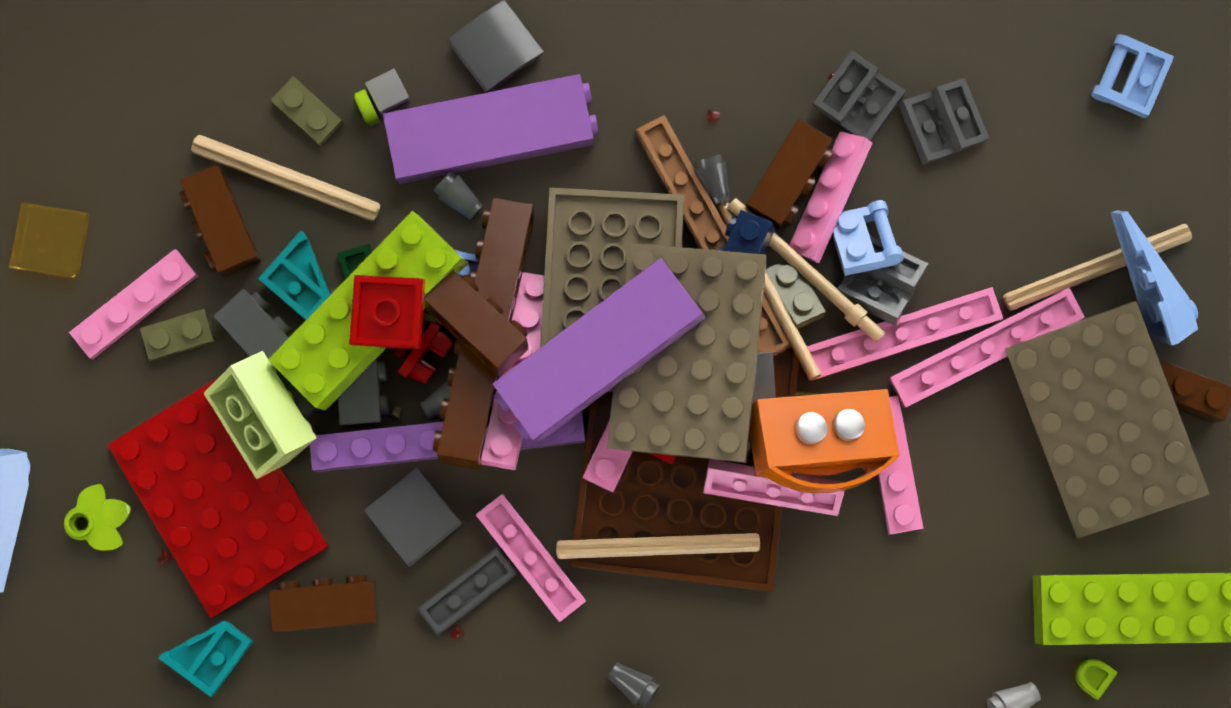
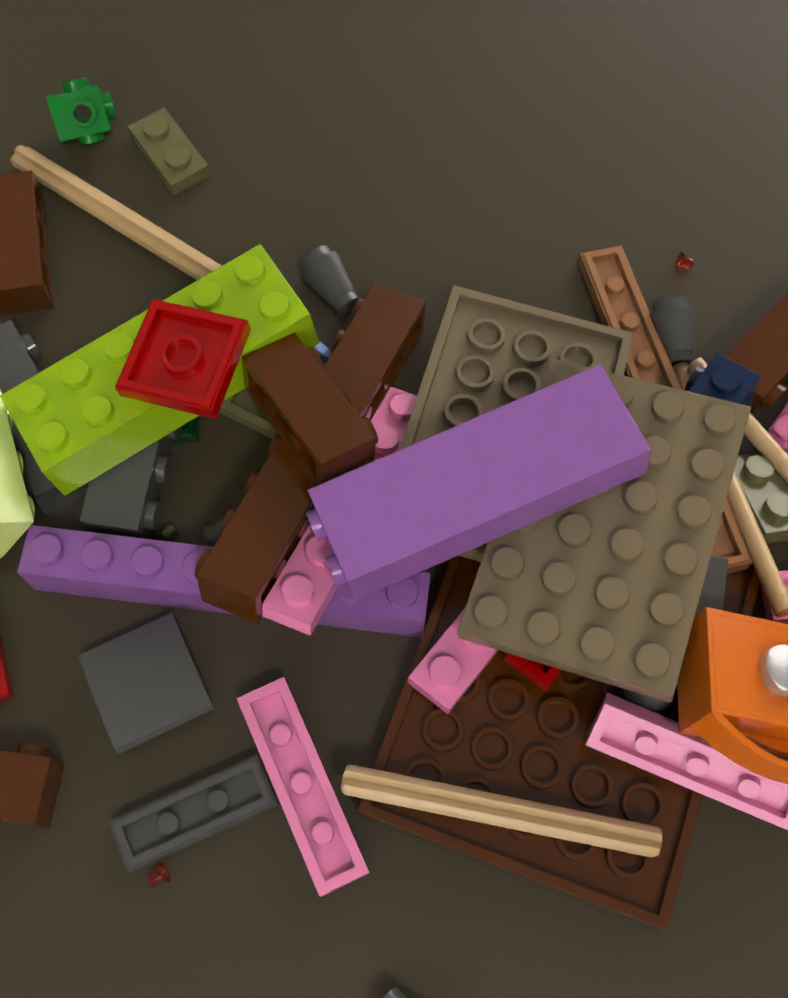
camera: 15 degrees right, 15 degrees down
teal wing [258,231,331,320] -> none
lime tile [354,89,380,127] -> none
light grey tile [365,68,410,114] -> none
medium lavender brick [383,74,599,185] -> none
red hips [394,321,454,384] -> none
dark grey slope [447,0,544,93] -> none
none -> green brick [46,77,117,145]

